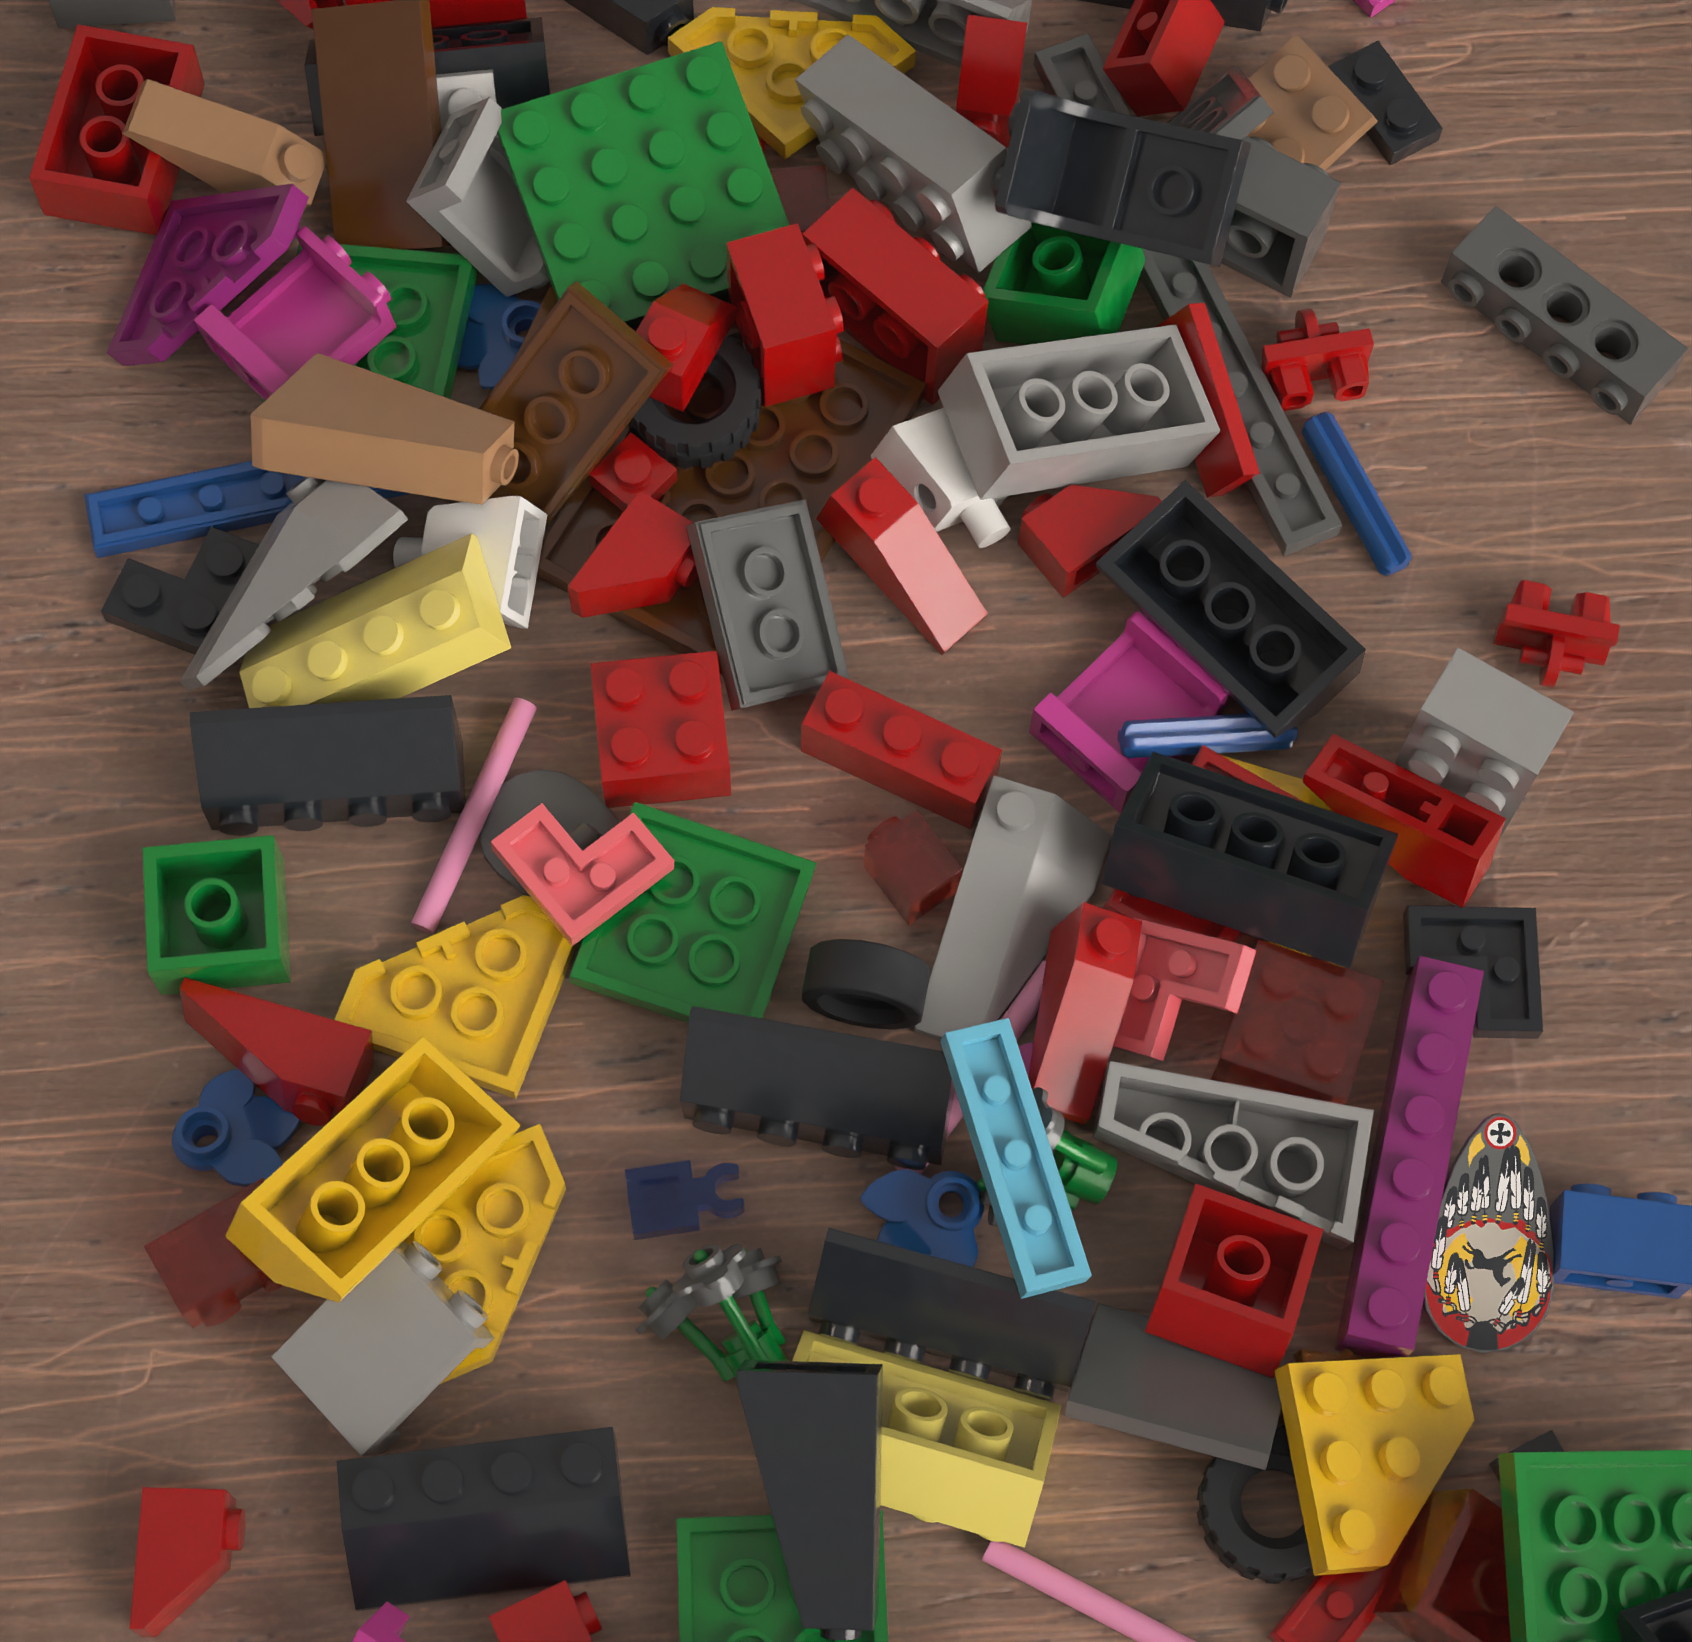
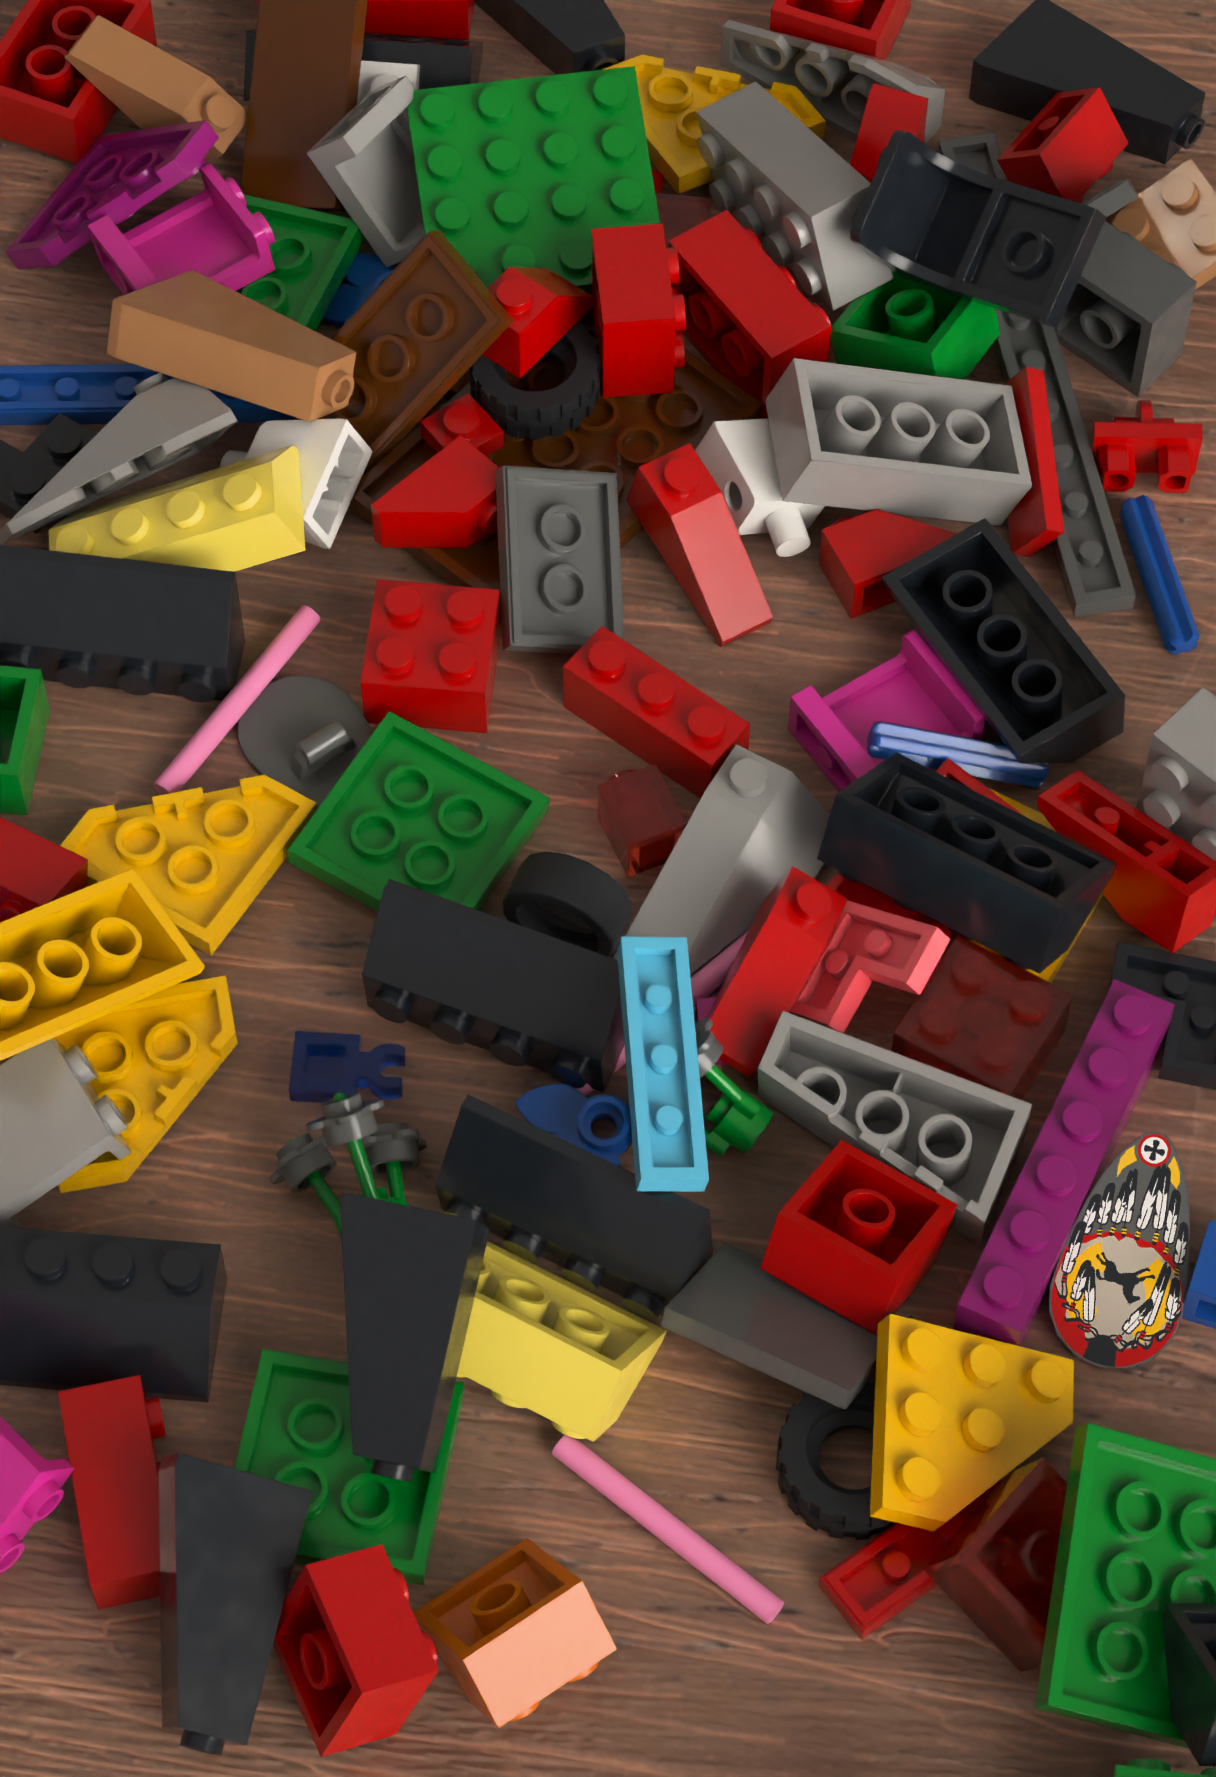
camera: 15 degrees right, 10 degrees down
coral plate [490,803,674,946] -> none

